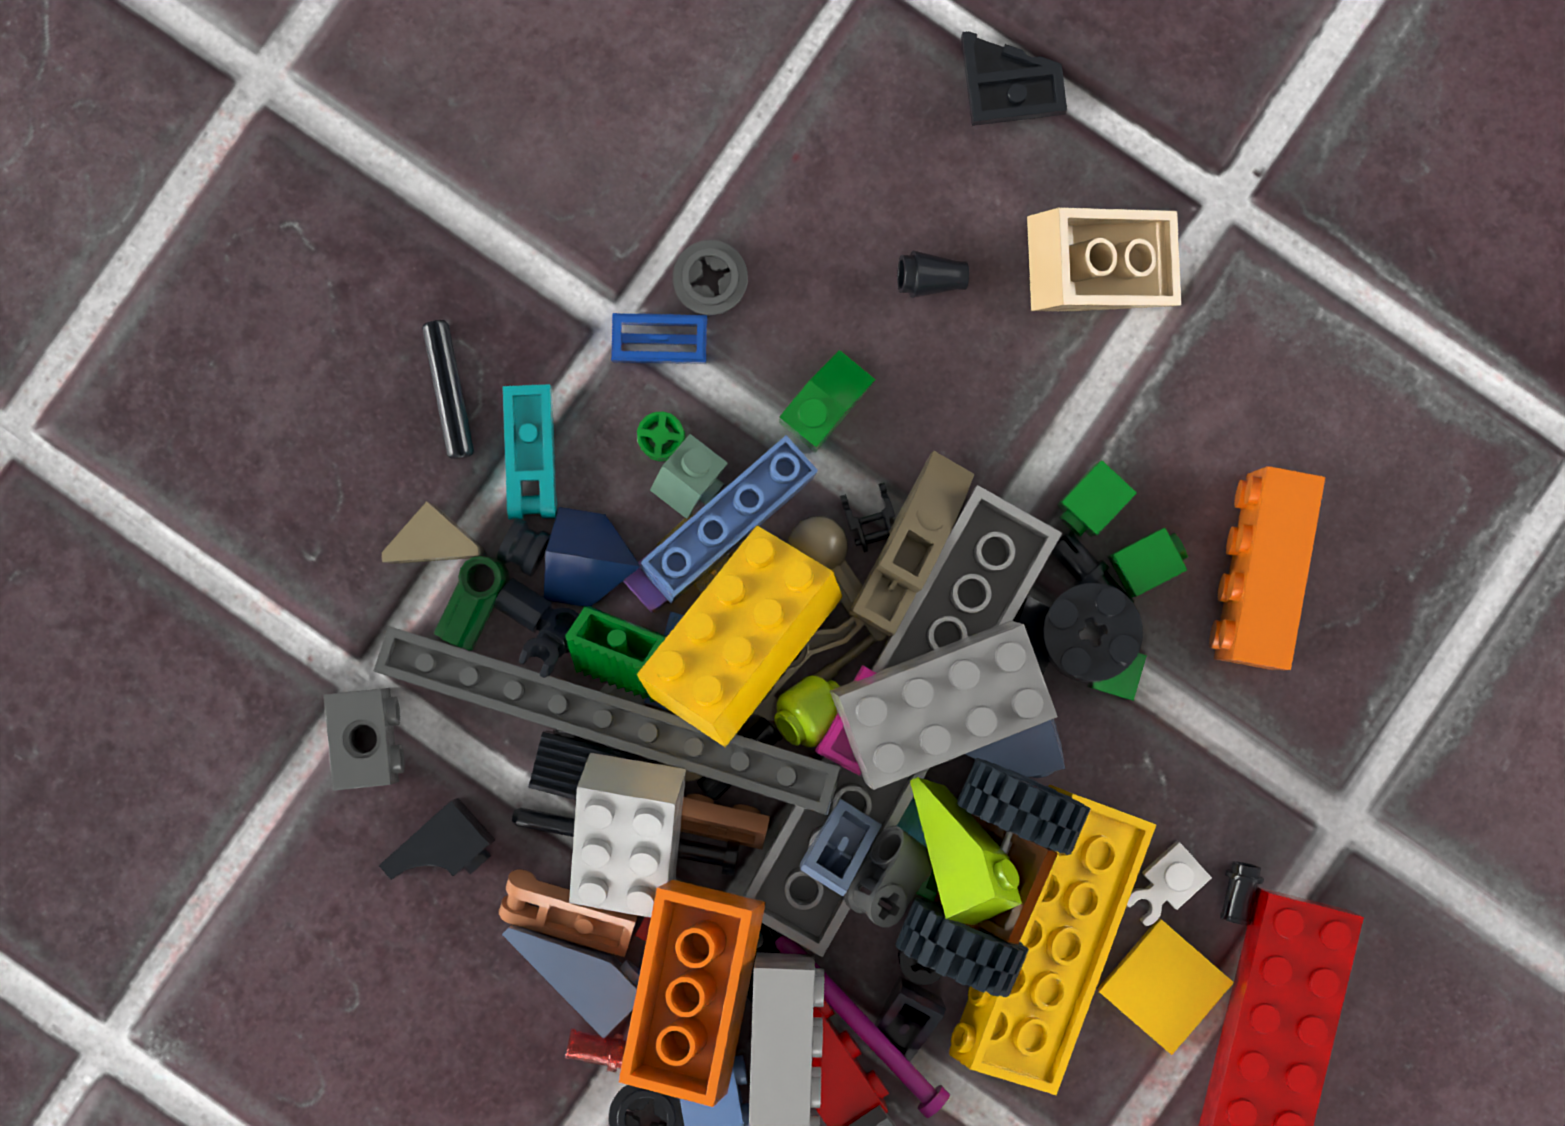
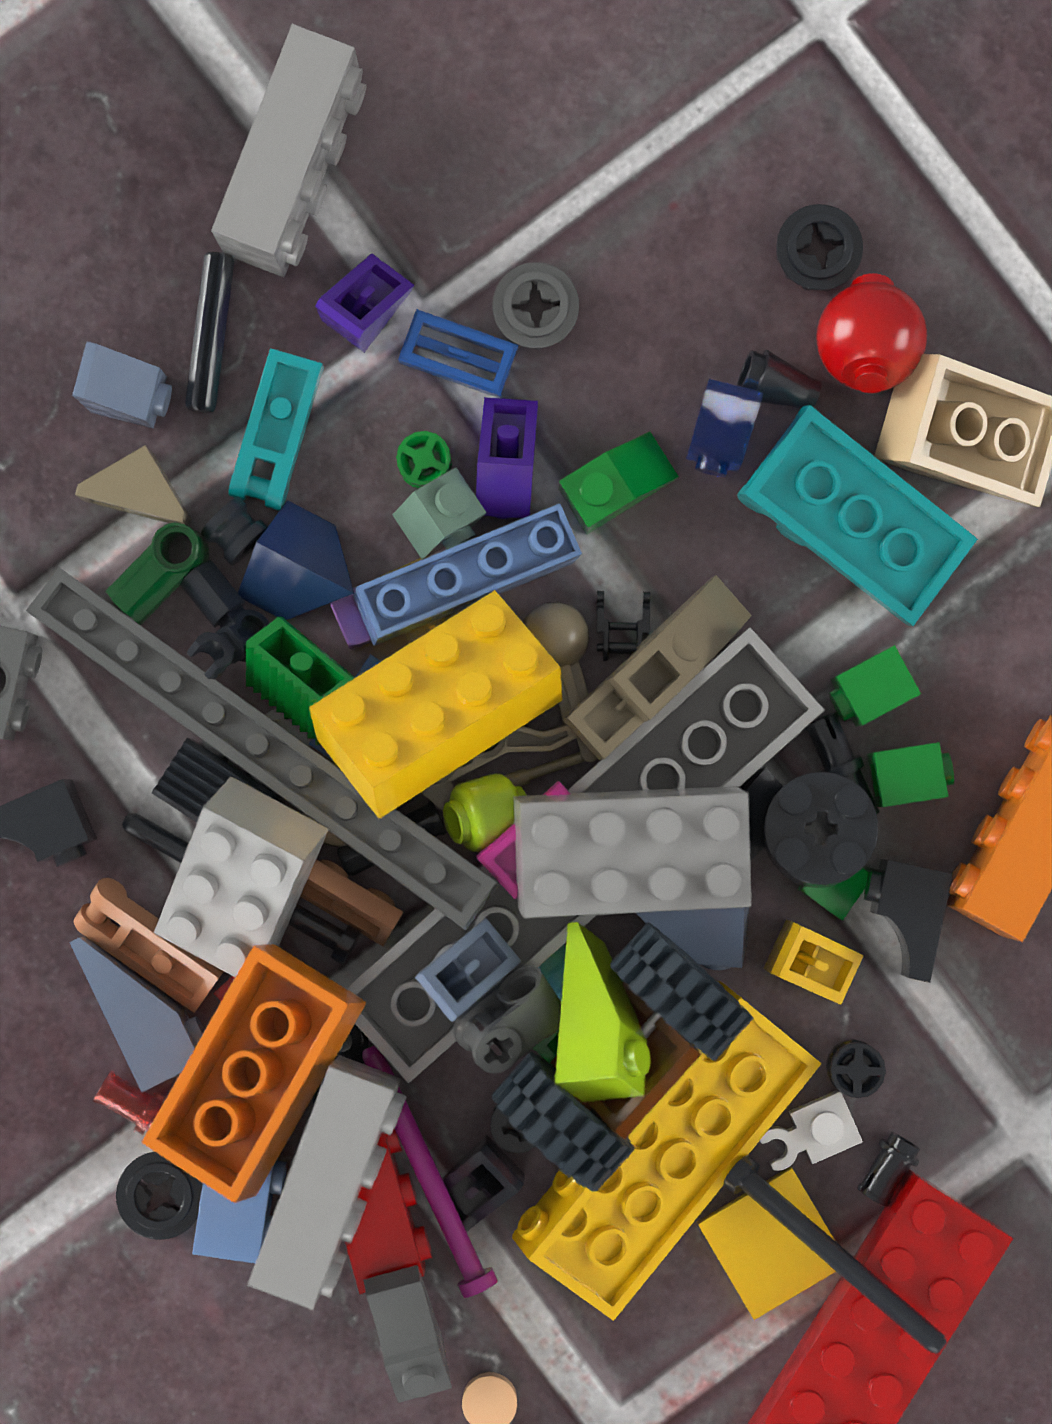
camera: 15 degrees right, 0 degrees up
black wing [961,31,1067,126] -> none
none -> sand blue slope [72,342,172,429]
none -> light grey brick [211,24,366,277]
none -> dark purple slope [316,253,414,353]
none -> dark purple slope [476,397,538,519]
none -> clear blue slope [685,379,763,477]
none -> black bar [723,1155,947,1354]
none -> teal hinge [737,405,978,626]
none -> yellow slope [763,919,864,1005]
none -> black gear [776,204,863,292]
none -> red brick [817,273,927,393]
none -> black wheel [826,1039,886,1098]
none -> black arch [864,859,953,983]

